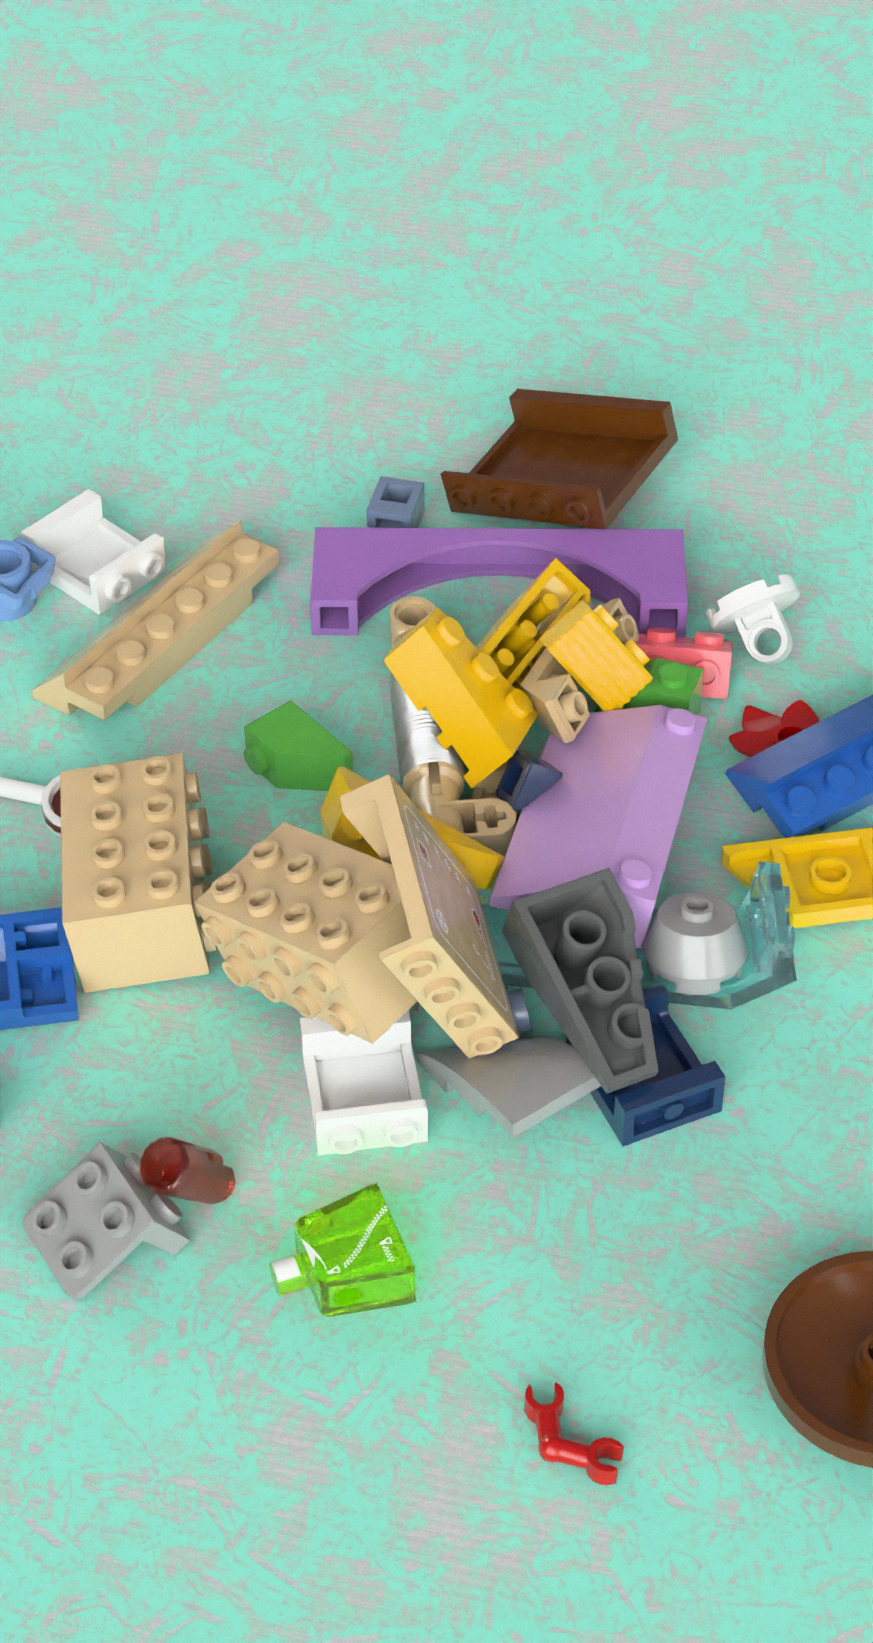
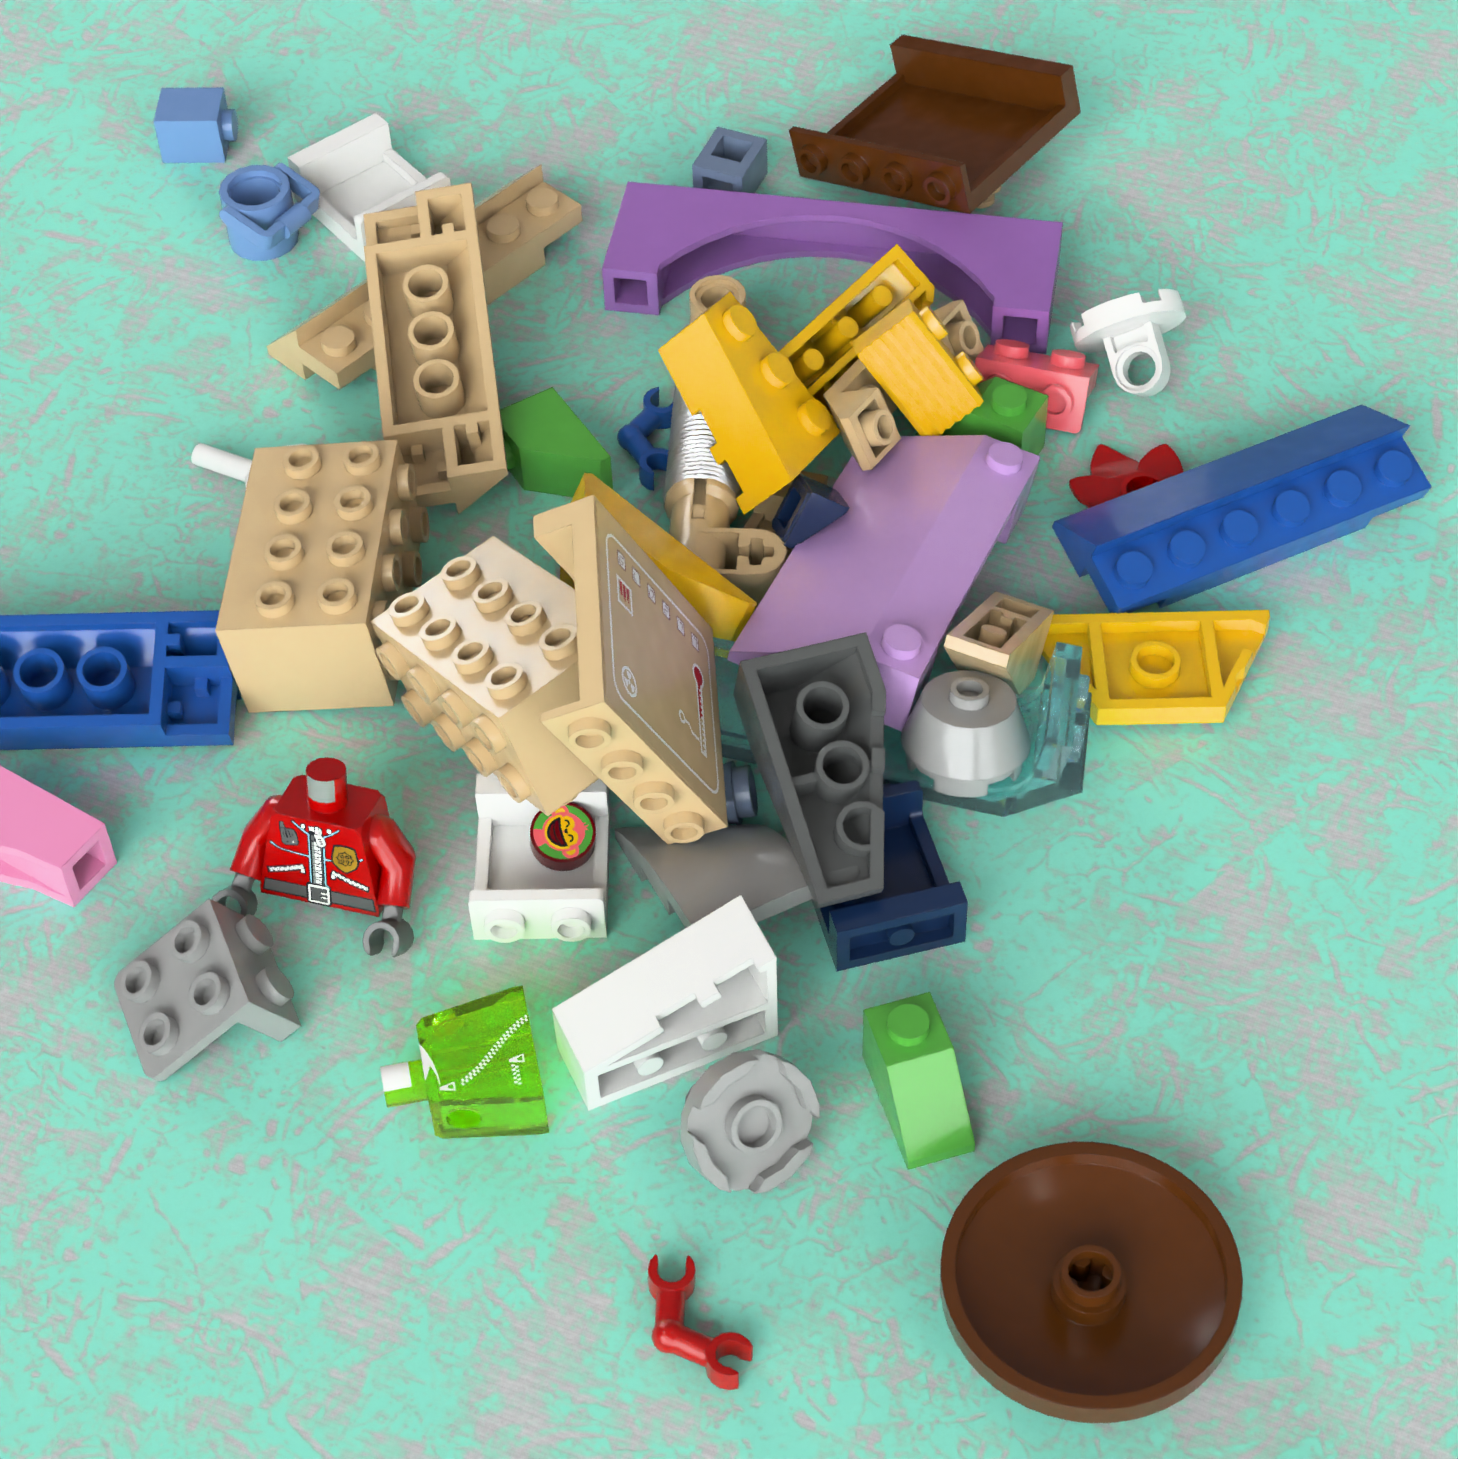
camera: 10 degrees right, 5 degrees up
clear red arm [139,1137,236,1204] -> none
none -> red torso [211,757,416,958]
none -> tan slope [363,183,508,514]
none -> tile [530,803,596,871]
none -> white wedge [552,895,778,1111]
none -> blue arm [617,387,673,491]
none -> light grey tile [680,1049,820,1194]
none -> bright green slope [862,992,975,1170]
none -> tan slope [944,591,1054,695]

